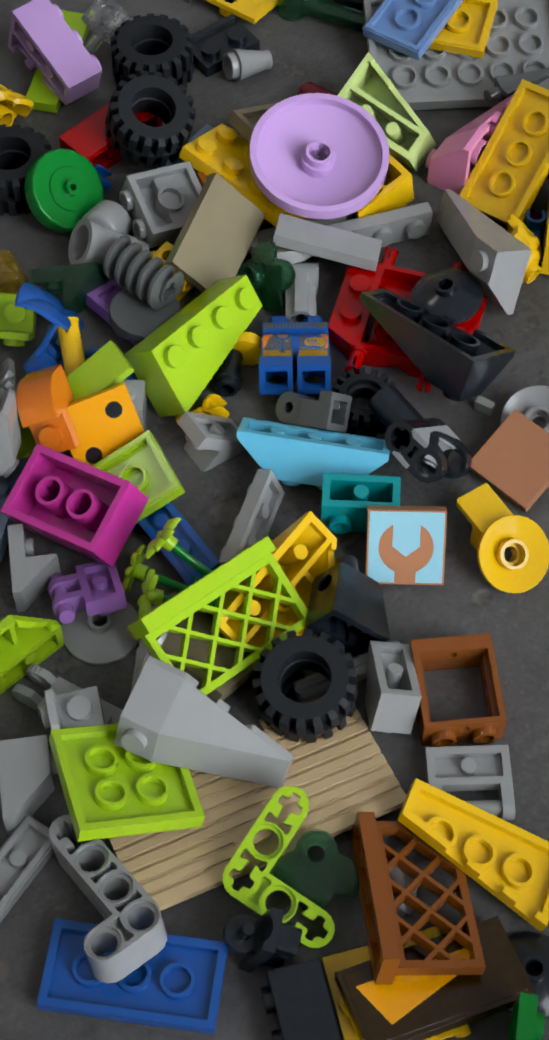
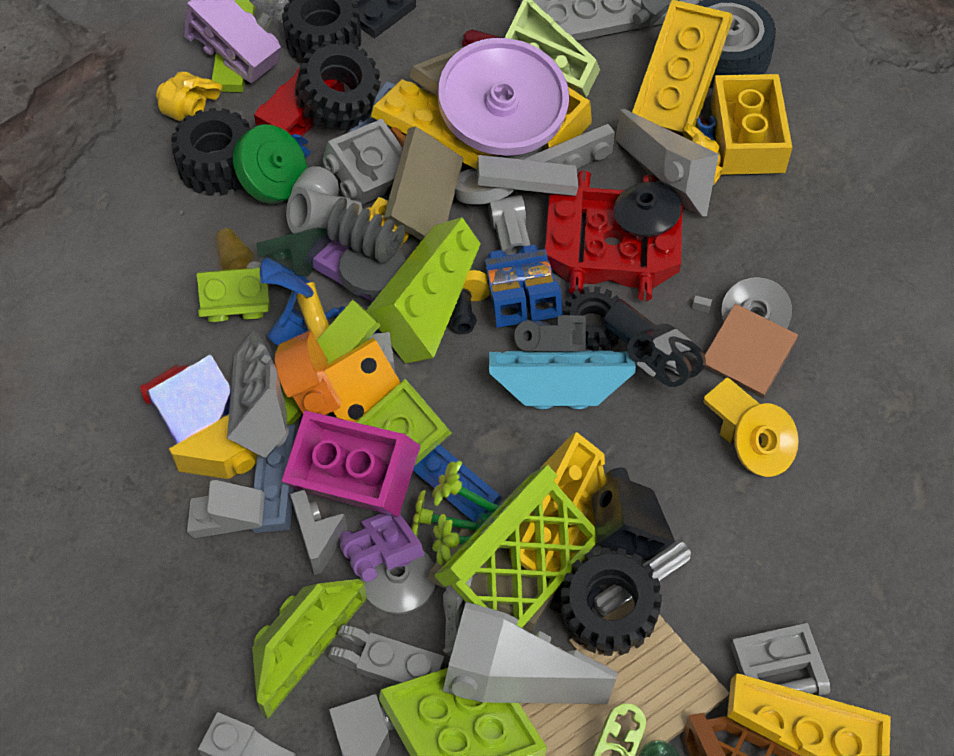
camera: 10 degrees left, 0 degrees up
light grey bracket [40,686,106,730] -> none
yellow hand [175,394,230,424] -> none
light grey slope [177,411,246,472] -> none
light grey plate [219,469,285,565] -> none
light grey cone [222,49,273,82] -> none
clear green plate [237,241,296,312] -> none
teal brick [321,473,401,534] -> none
black wedge [359,288,516,402] -> none
tile [365,505,447,585] -> none
light grey slope [365,640,422,734] -> none
dark orange window [410,633,507,747] -> none
bright pink wedge [425,93,515,195] -> none

